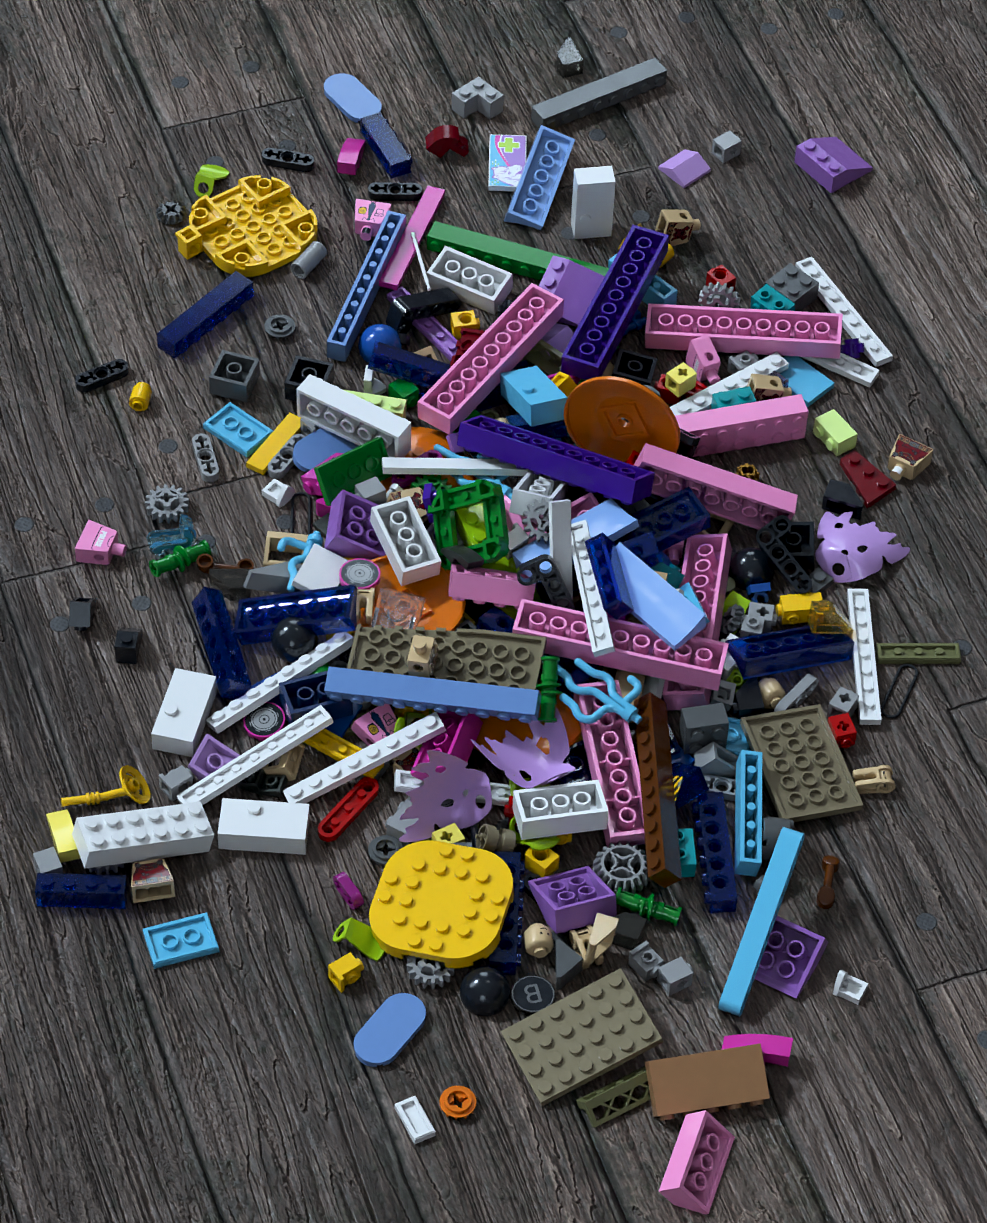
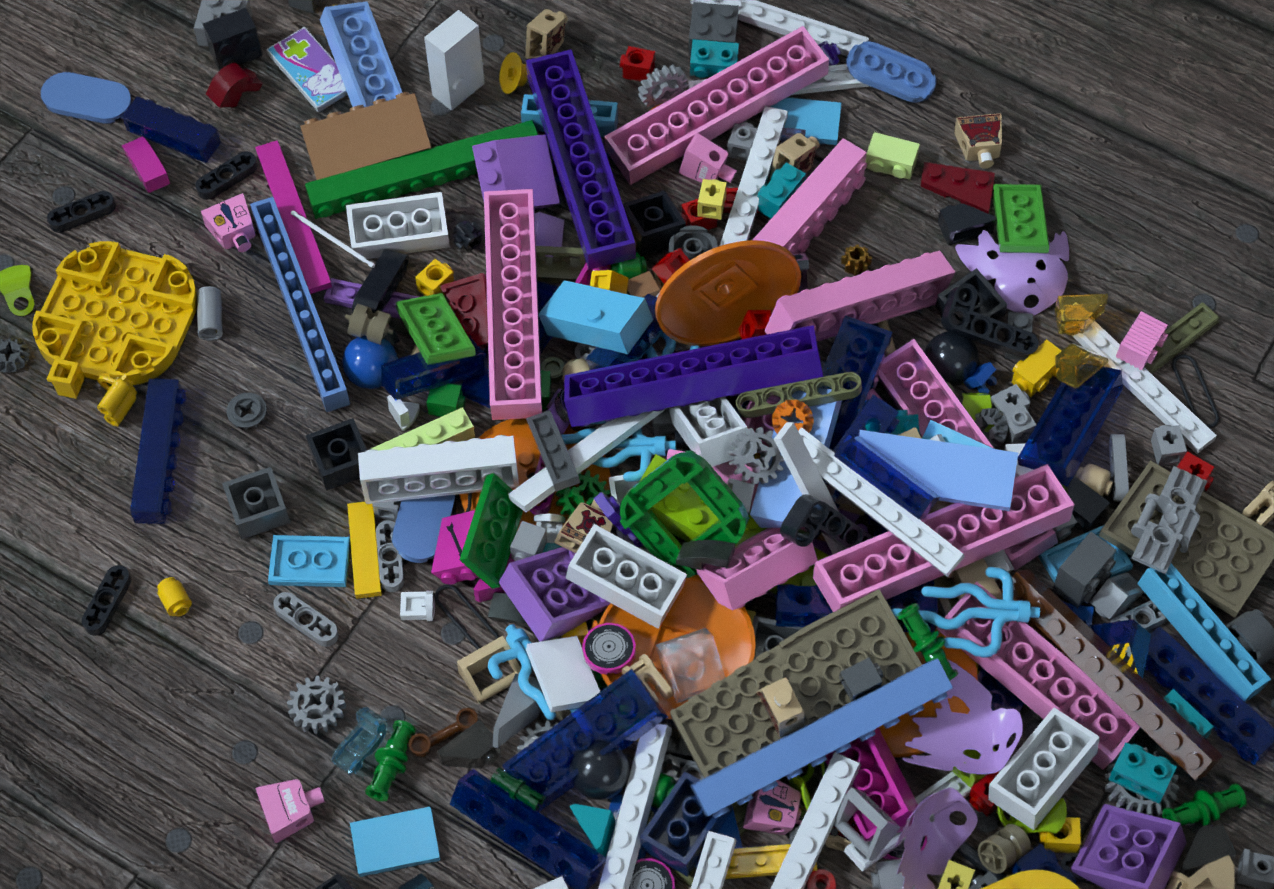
camera: 35 degrees left, 10 degrees up
none -> yellow piece [97,374,137,427]
none -> black brick [203,7,263,71]
none -> medium nougat brick [300,92,431,180]
none -> dark tan wheel [345,303,394,345]
none -> medium azure tile [350,806,441,877]
none -> bright green tile [396,293,475,365]
none -> dark green pin [490,767,545,811]
none -> dark grey plate [526,410,580,491]
none -> teal slope [570,804,616,859]
none -> olive beam [736,372,862,418]
none -> orange gear [772,400,814,434]
none -> light grey tile [834,787,901,861]
none -> dark grey brick [839,657,884,702]
none -> medium blue tile [846,41,936,102]
none -> bright green tile [993,184,1050,253]
none -> clear yellow slope [1055,294,1108,335]
none -> teal brick [1108,742,1177,804]
none -> bright pink brick [1116,311,1168,370]
none -> light grey piece [1131,466,1207,574]

